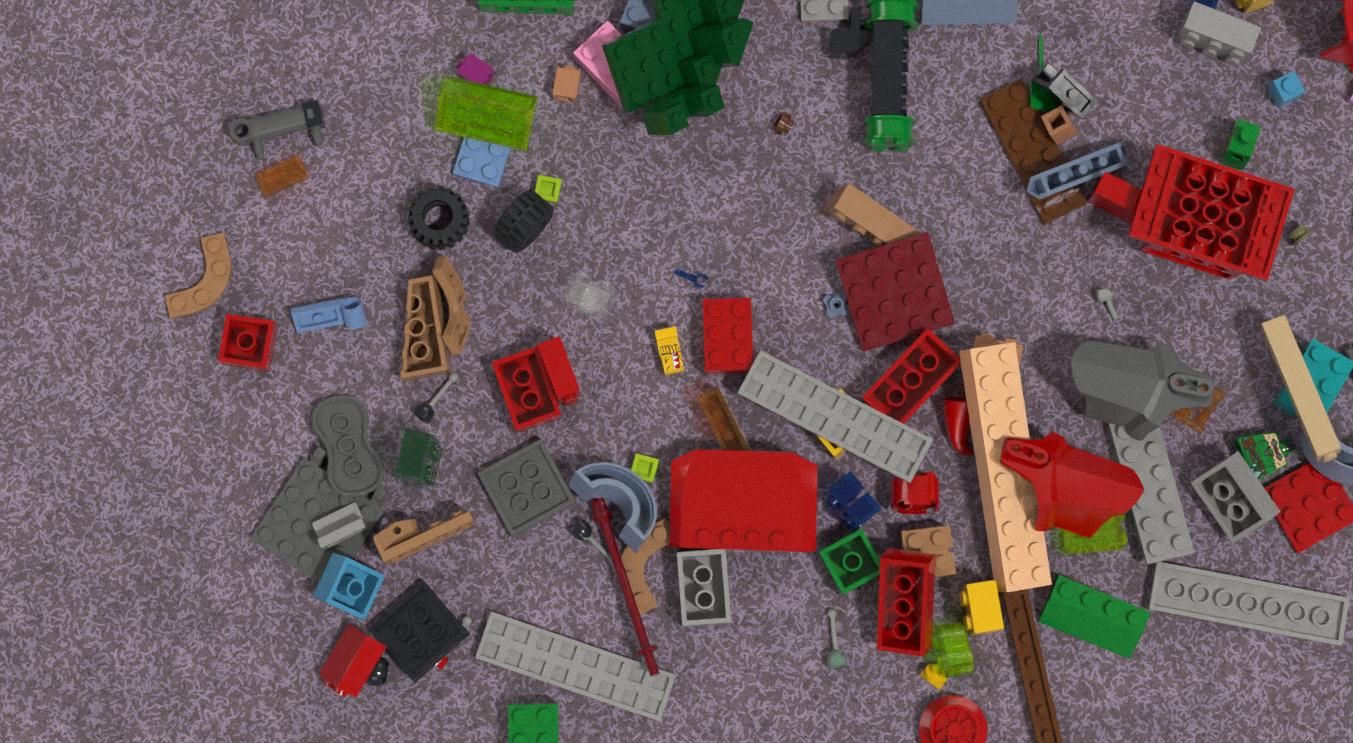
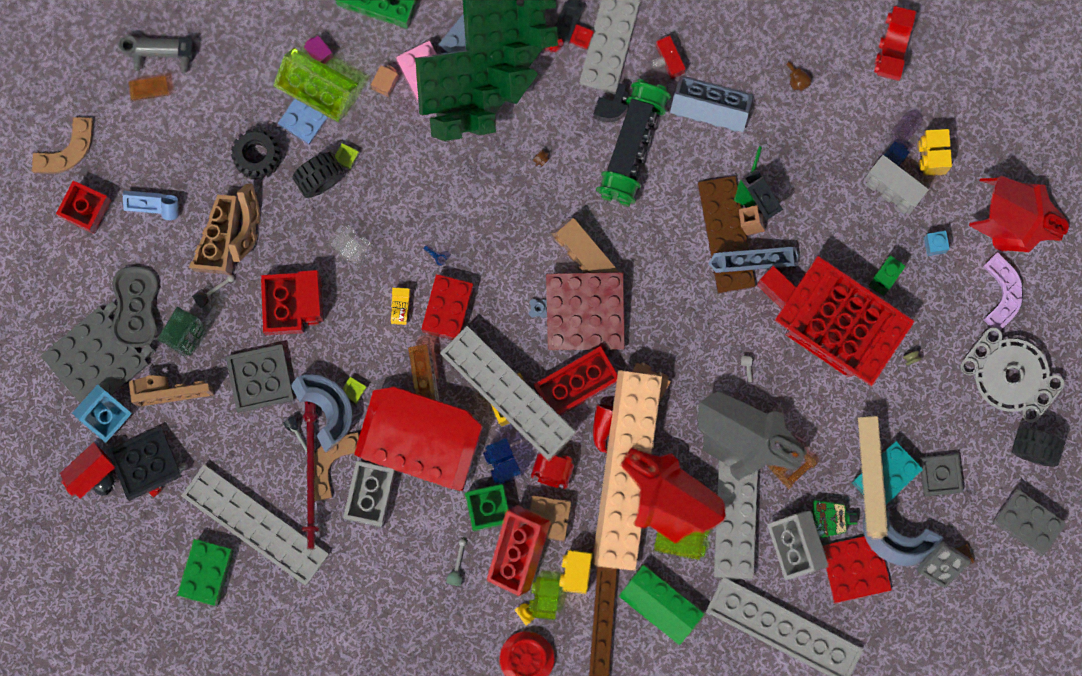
camera: 20 degrees right, 0 degrees up
light grey panel [312,503,368,550] -> none

